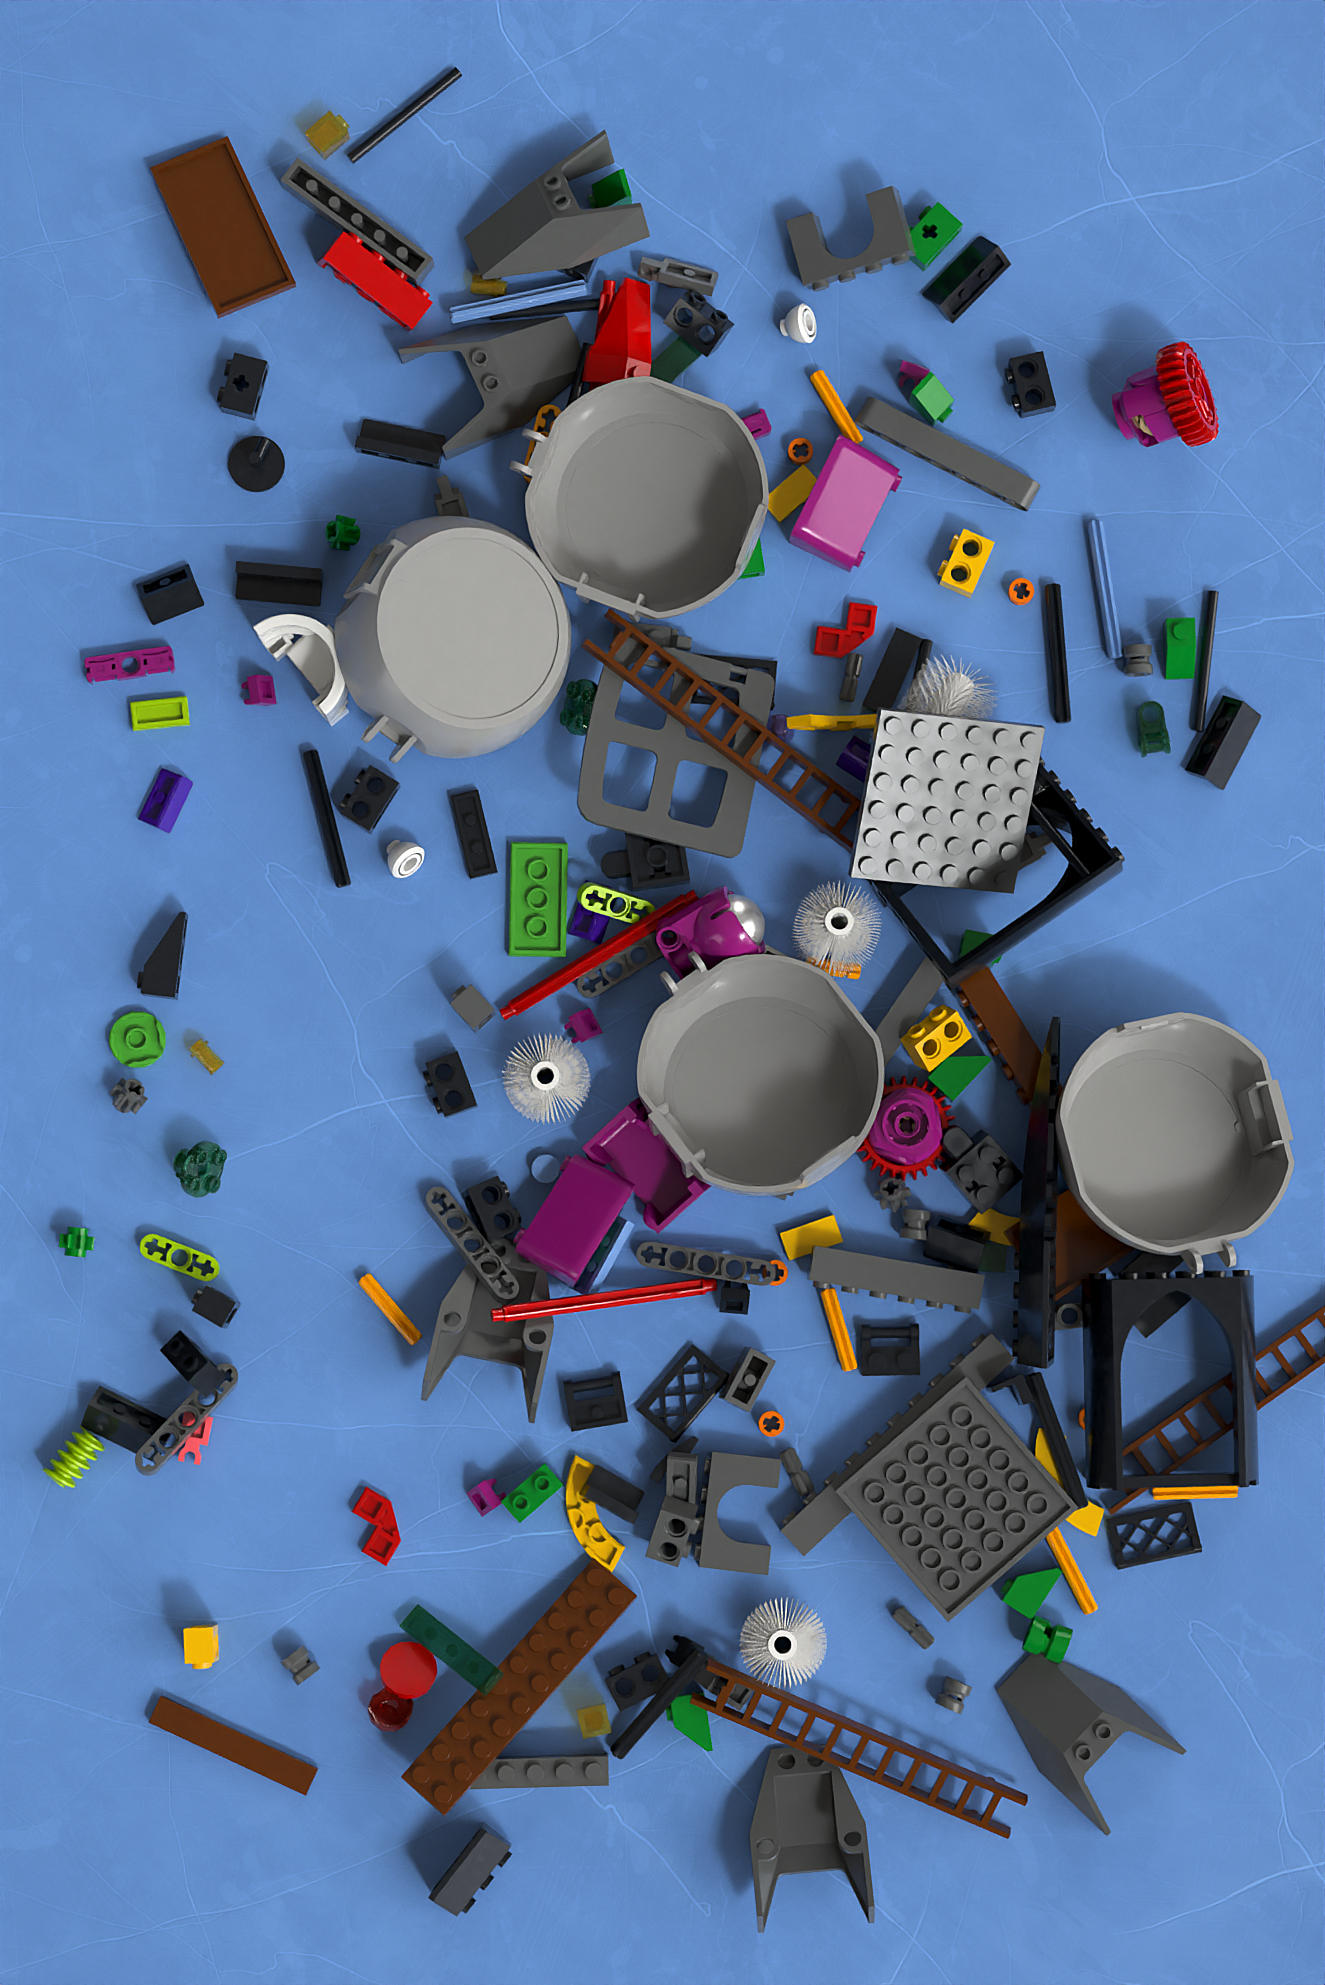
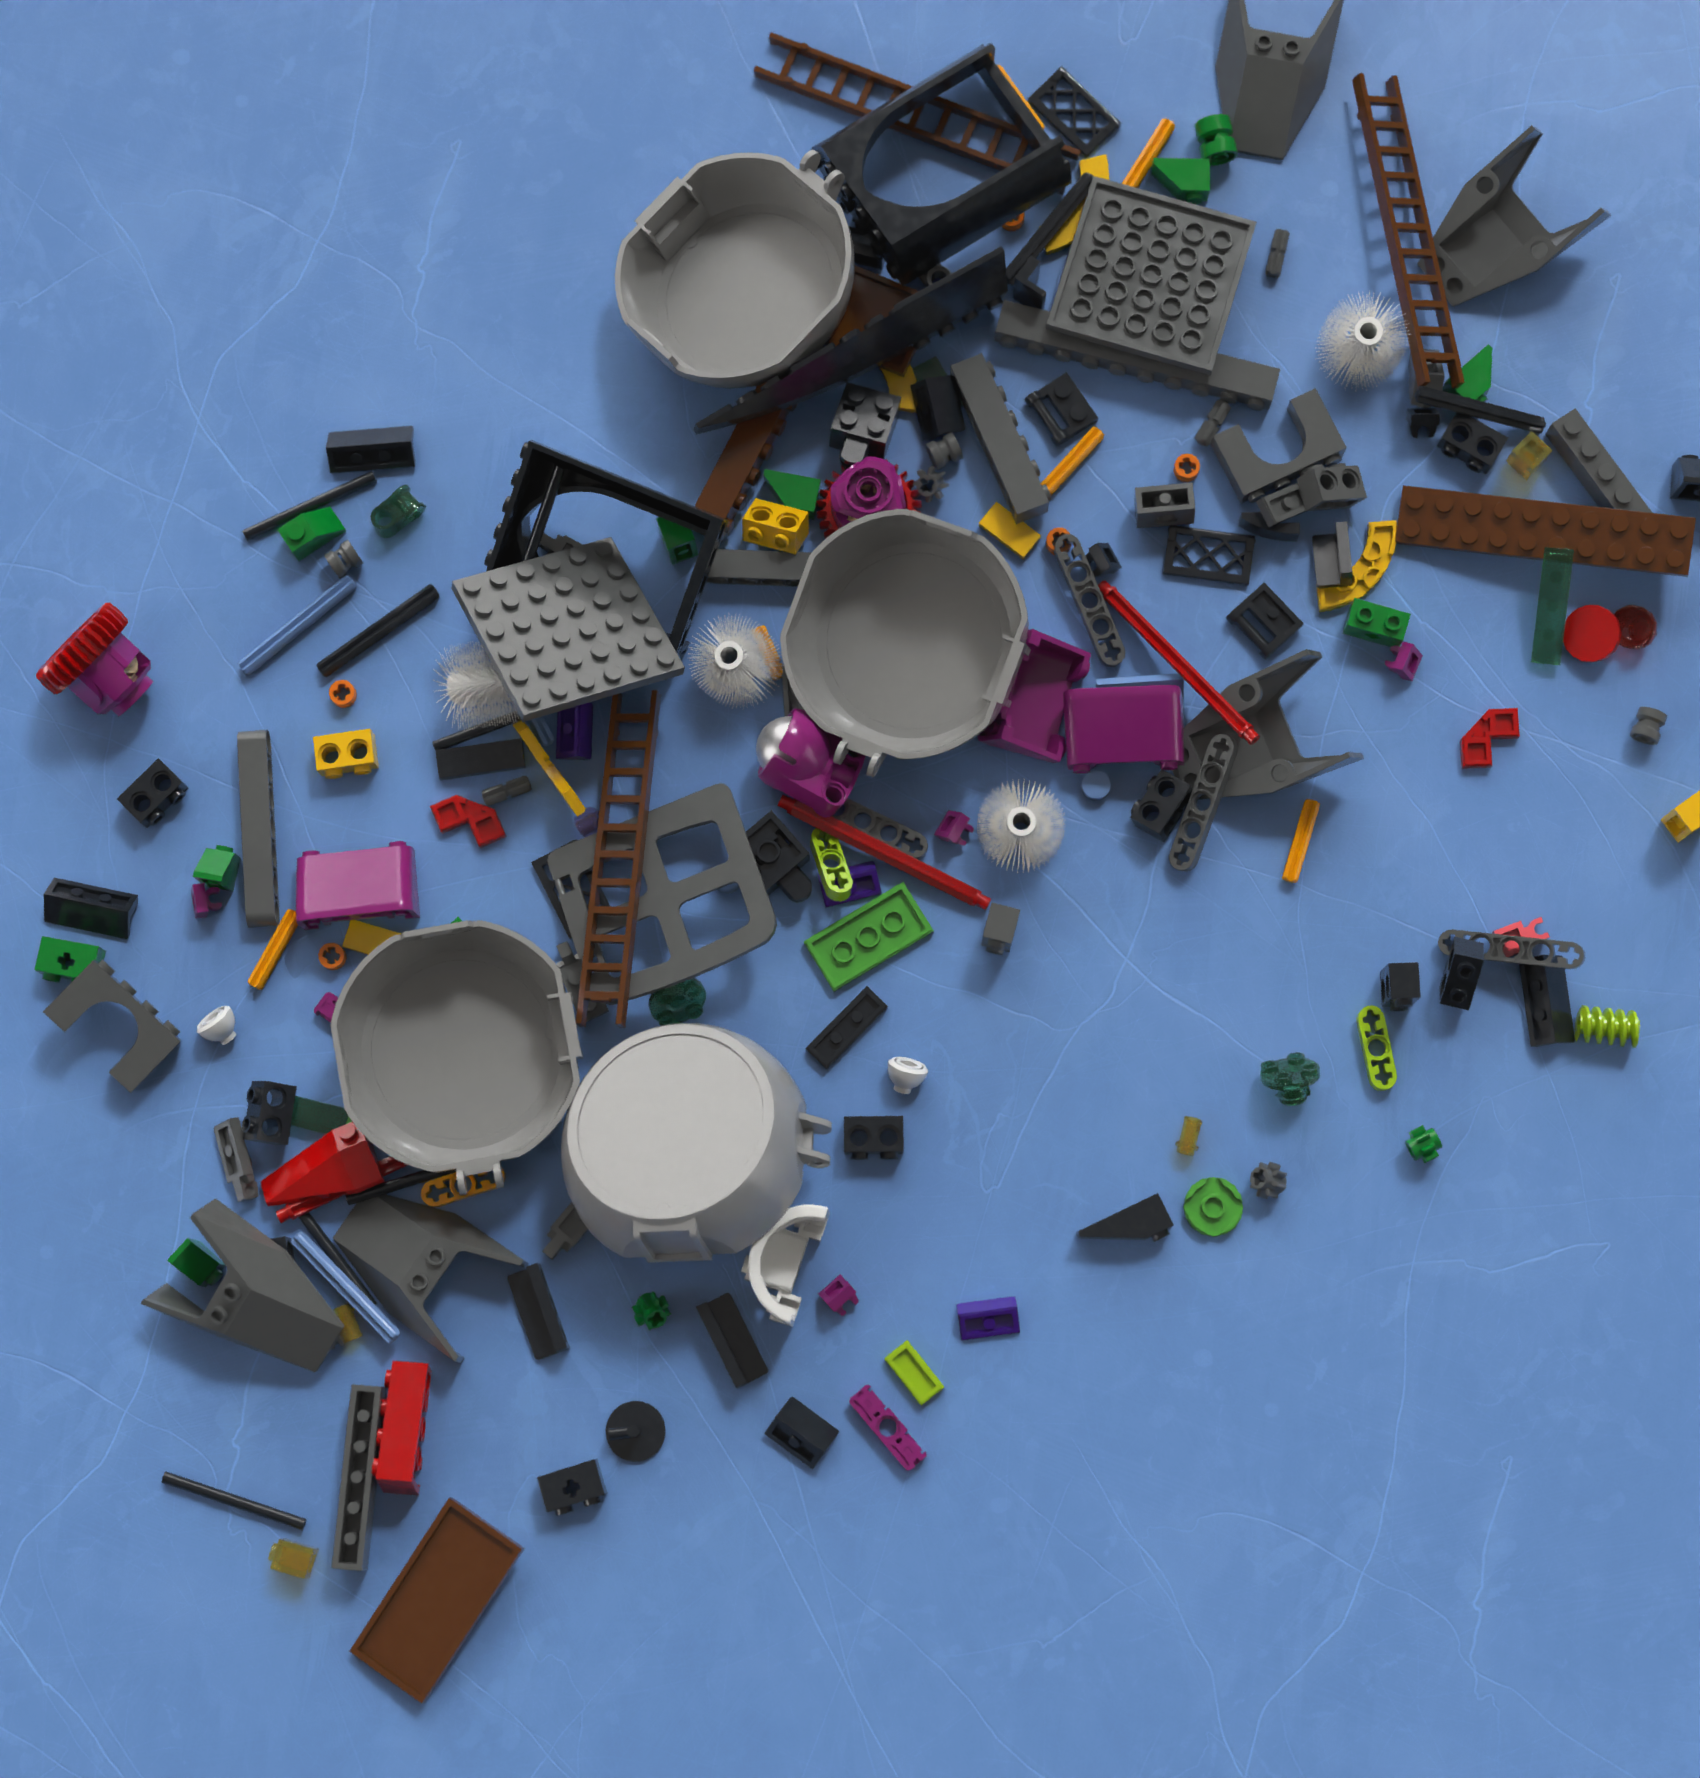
camera: 115 degrees left, 5 degrees down
black axle [303,750,351,888] -> none
black brick [422,1051,478,1119] -> none
dark grey wheel [935,1676,972,1714] -> none

